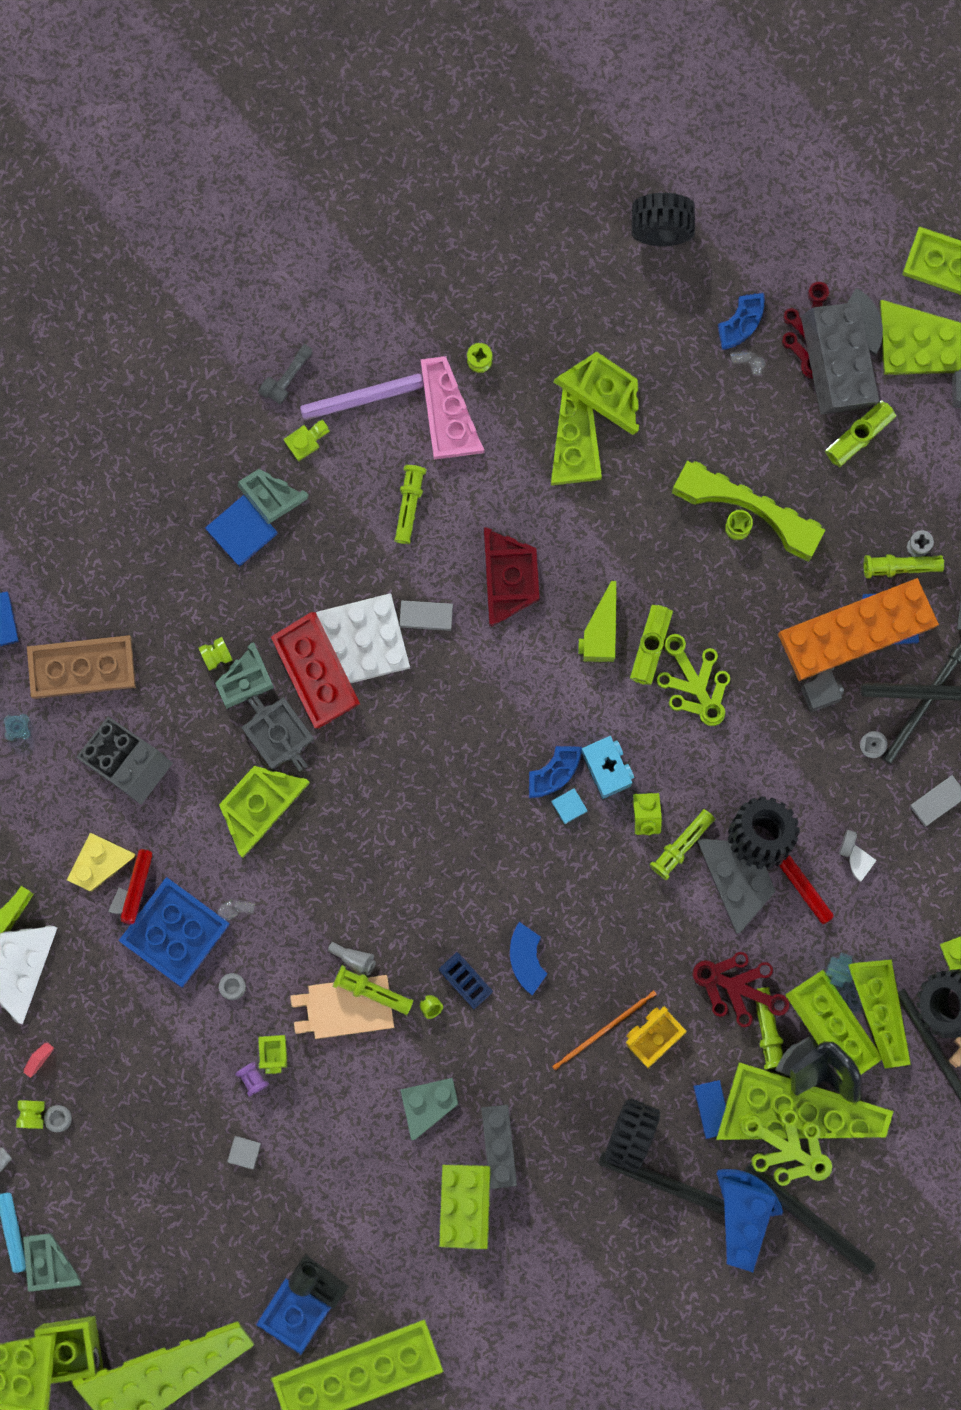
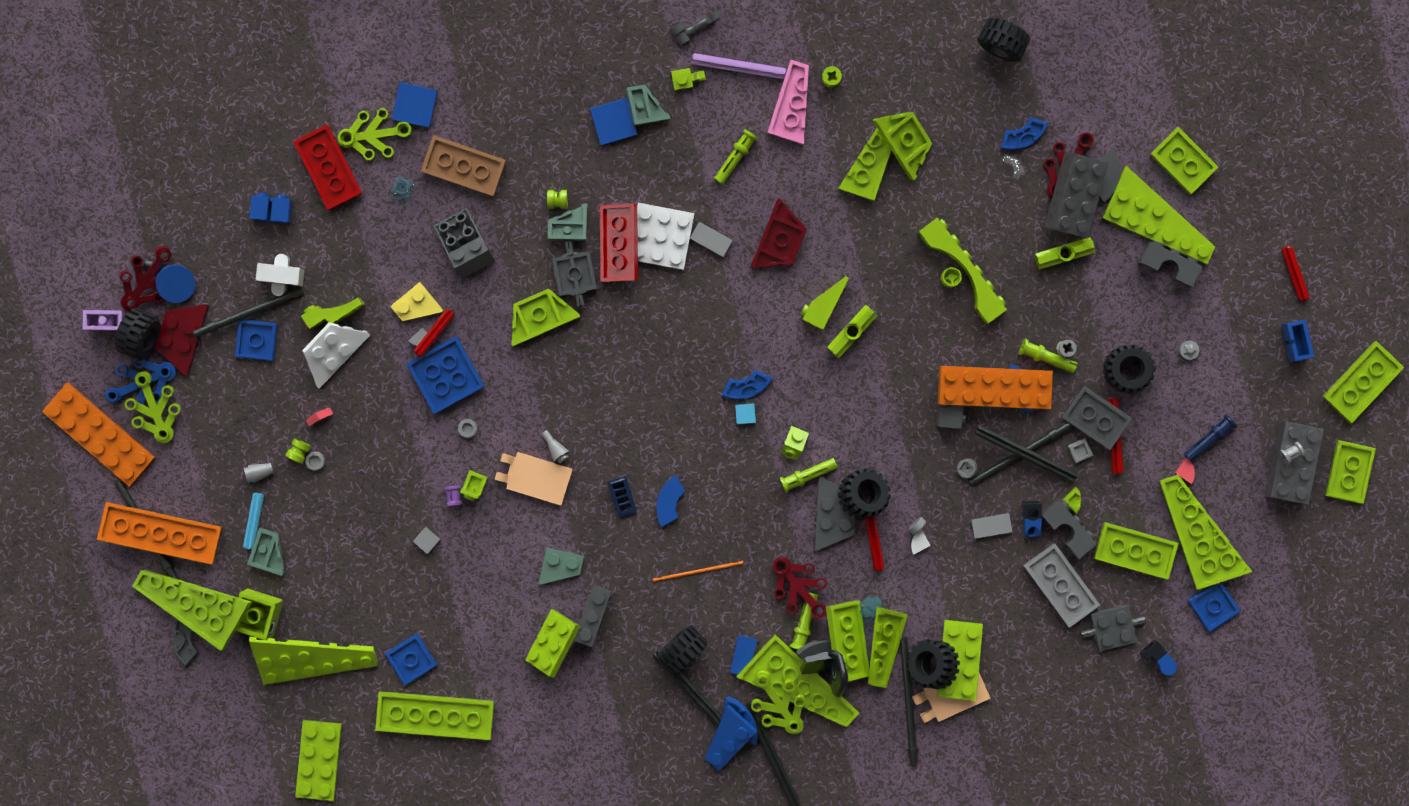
camera: 30 degrees right, 10 degrees up
clear arm [218,899,256,921] -> none
pearl dark grey plate [288,1254,349,1309] -> none
lime pin [332,965,413,1016] -> none
lime hinge [419,995,443,1019] -> none
medium azure brick [581,736,634,799] -> none
yellow bracket [626,1006,687,1069] -> none
lime plant [656,634,730,726] -> none

